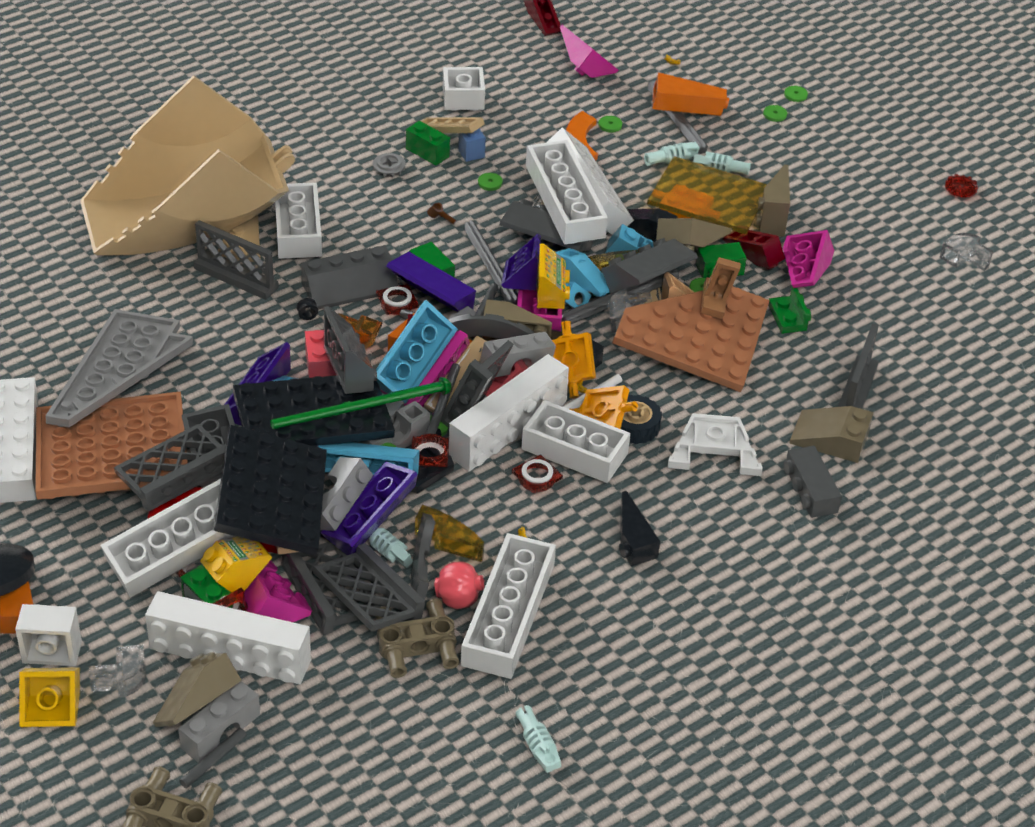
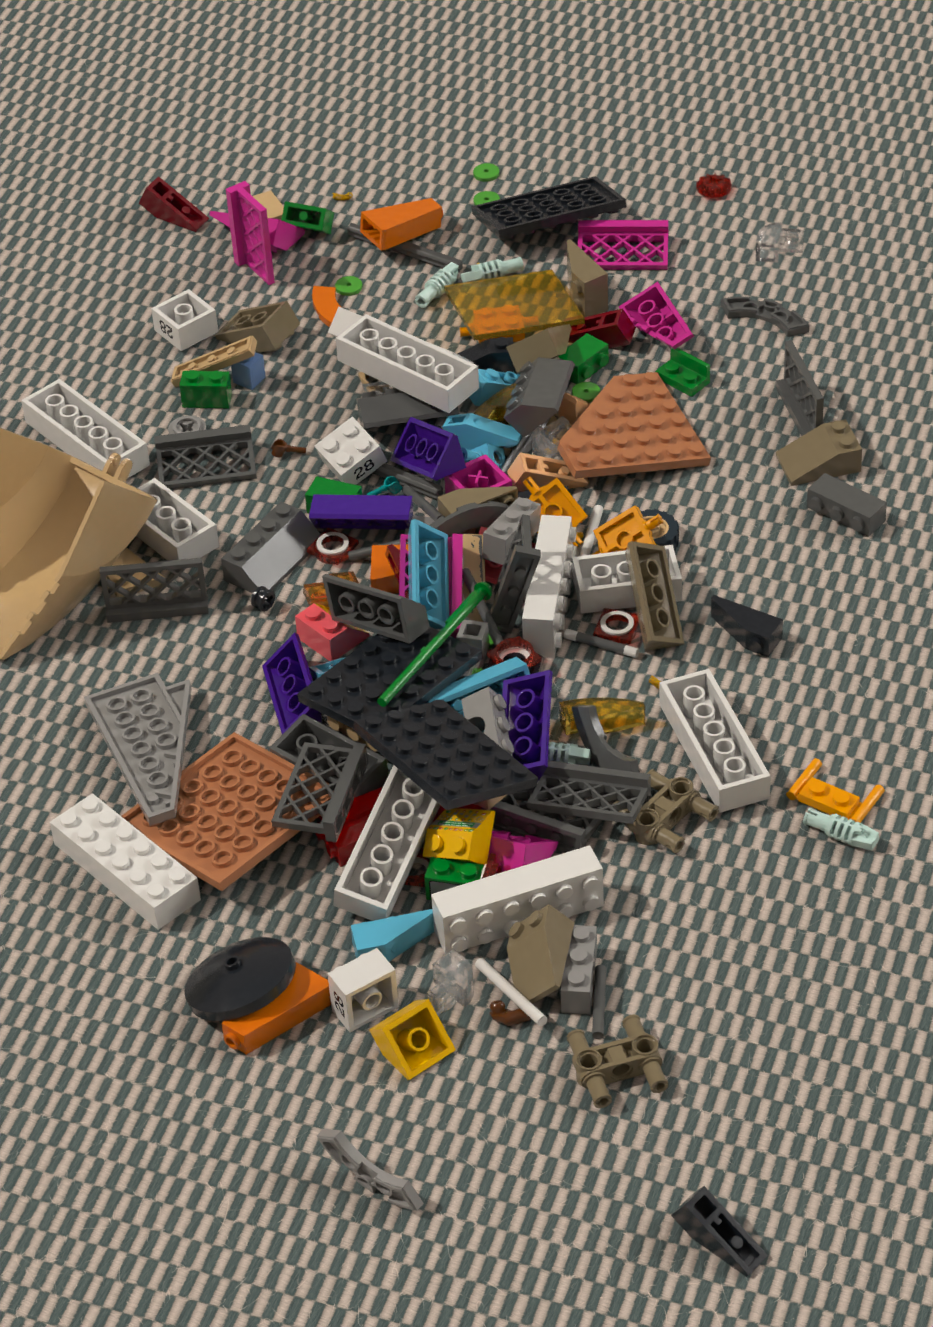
camera: 30 degrees left, 0 degrees up
coral plant [435,562,484,609] -> none
bright green wheel [478,173,503,191] -> none
yellow slope [537,244,570,309] -> none
white wing [668,413,762,476] -> none
medium nougat bracket [701,257,740,319] -> none
none -> white brick [21,379,150,479]
none -> dark grey fence [154,425,257,489]
none -> dark tan slope [214,301,300,352]
none -> dark pink fence [226,181,275,285]
none -> tan tile [253,190,284,220]
none -> green brick [281,201,335,234]
none -> white brick [314,416,387,485]
none -> medium azure slope [351,909,434,962]
none -> teal hand [367,476,402,495]
none -> black plate [471,176,627,240]
none -> white bar [475,958,547,1026]
none -> reddish brown arm [489,1000,532,1026]
none -> light nougat slope [507,453,589,492]
none -> dark grey bar [564,629,639,658]
none -> dark pink fence [578,220,669,270]
none -> dark tan slope [625,541,684,651]
none -> dark grey tile [721,297,809,337]
none -> light orange plate [786,758,885,823]

